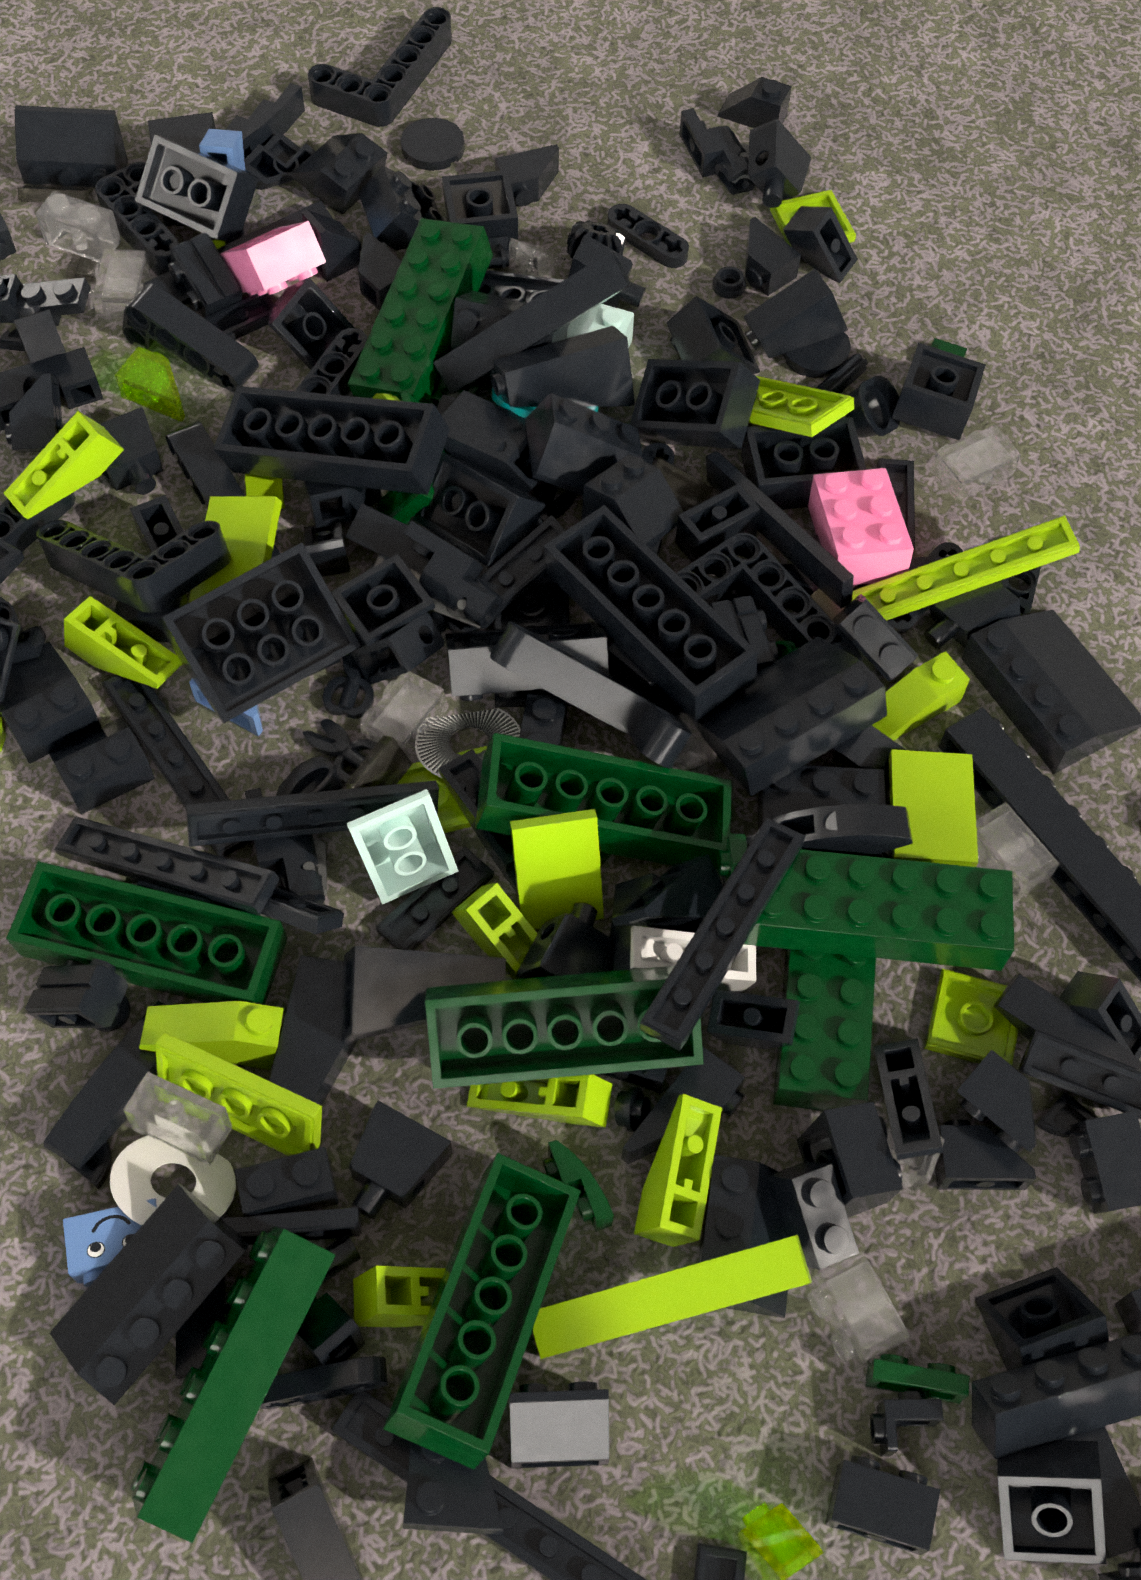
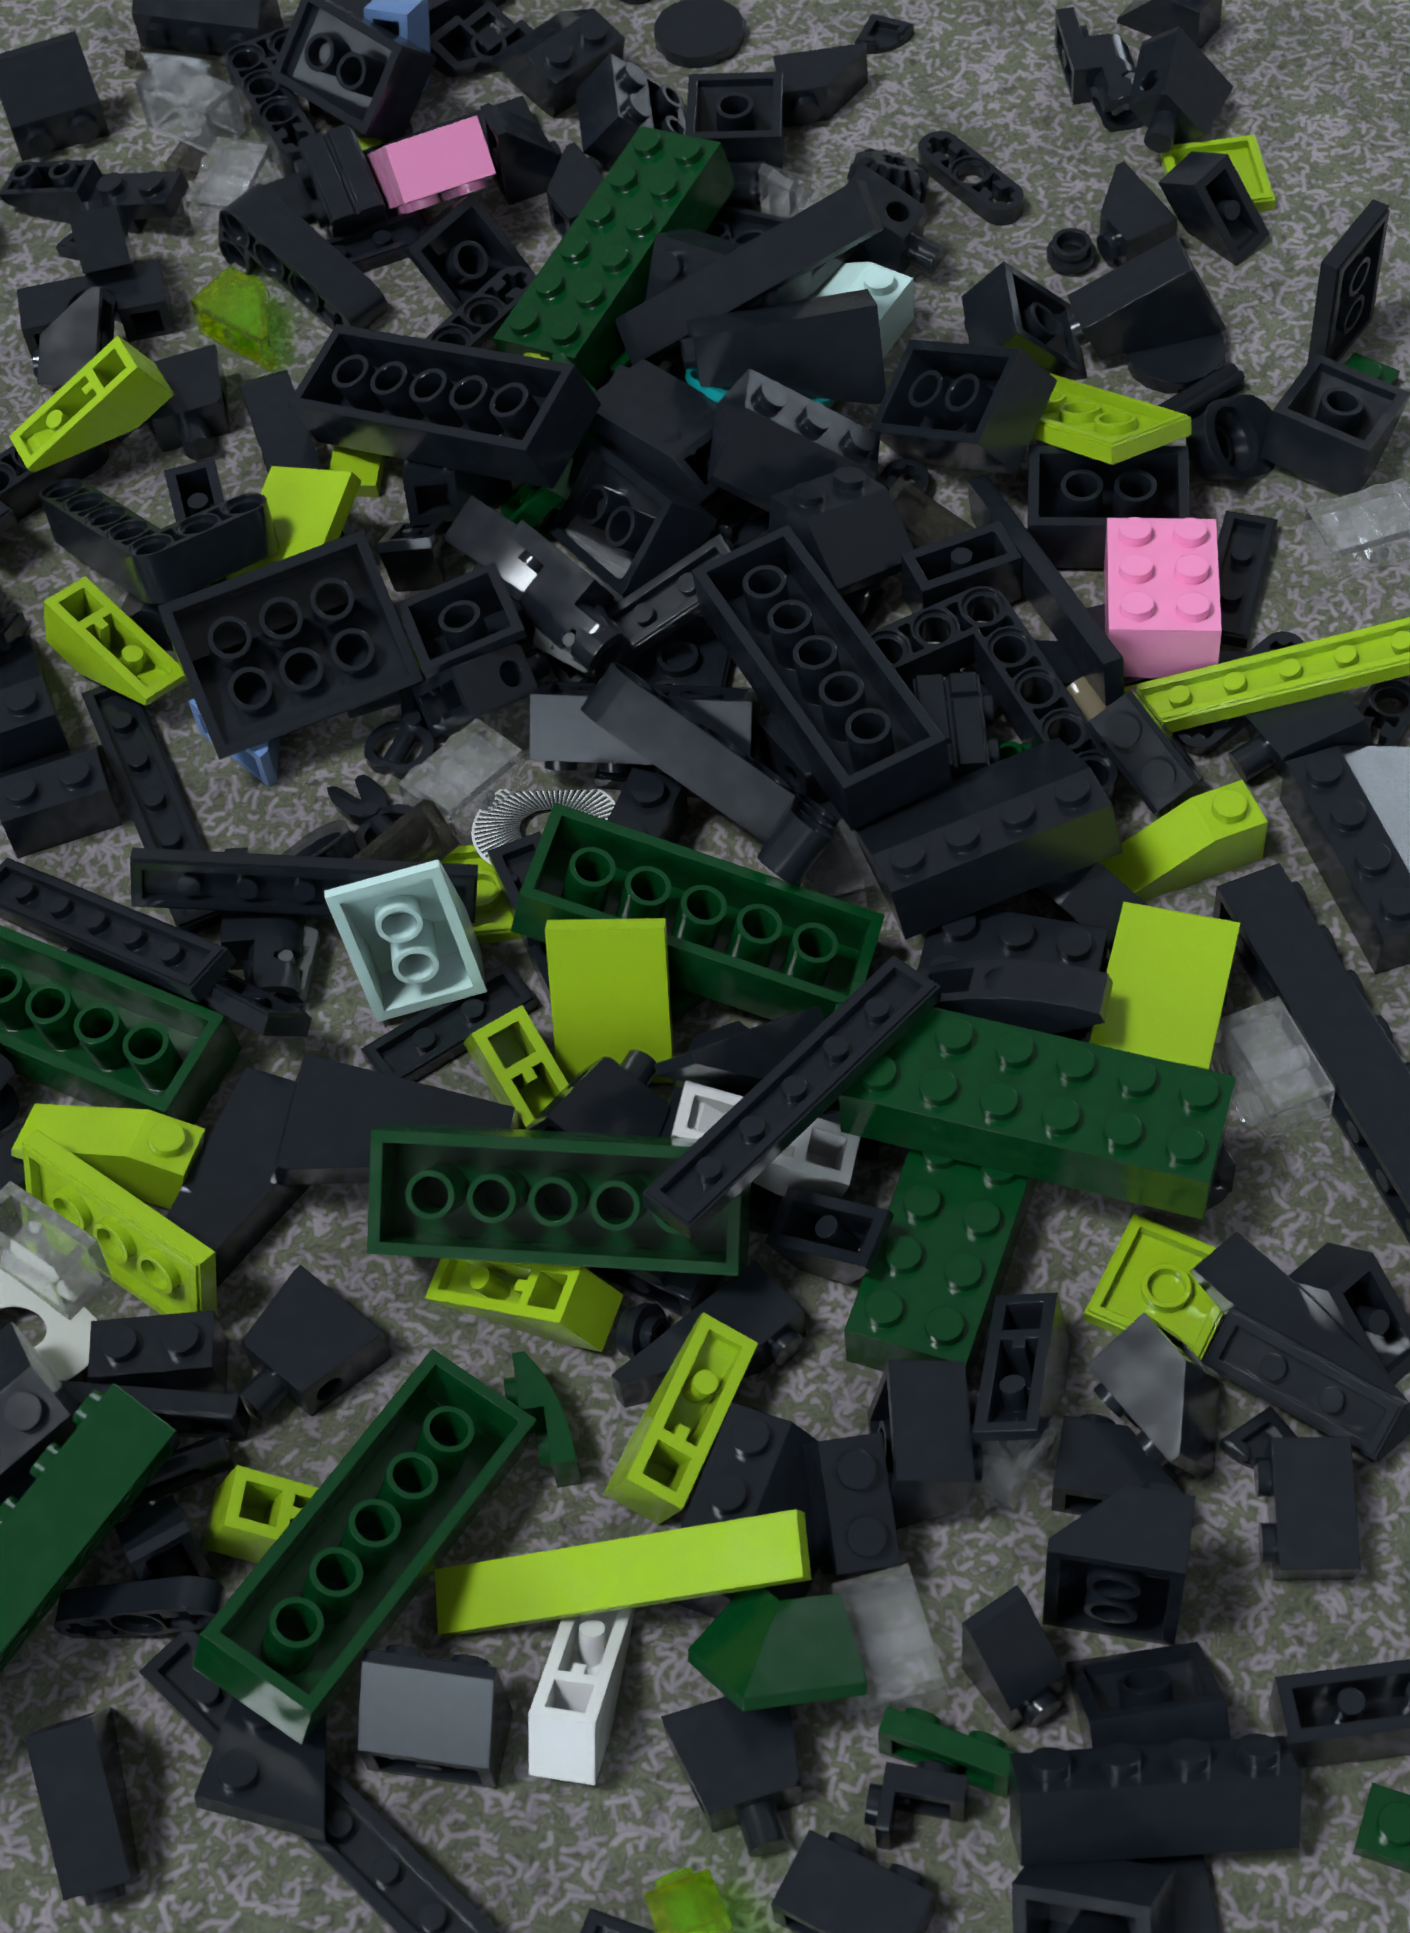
camera: 20 degrees right, 5 degrees down
none -> white slope [528,1608,635,1785]
none -> black torso [661,1696,803,1857]
none -> dark green slope [688,1588,868,1712]
none -> black tile [854,14,914,54]
none -> black slope [962,1585,1065,1732]
none -> black slope [1042,1483,1196,1646]
none -> black tile [1307,199,1390,364]

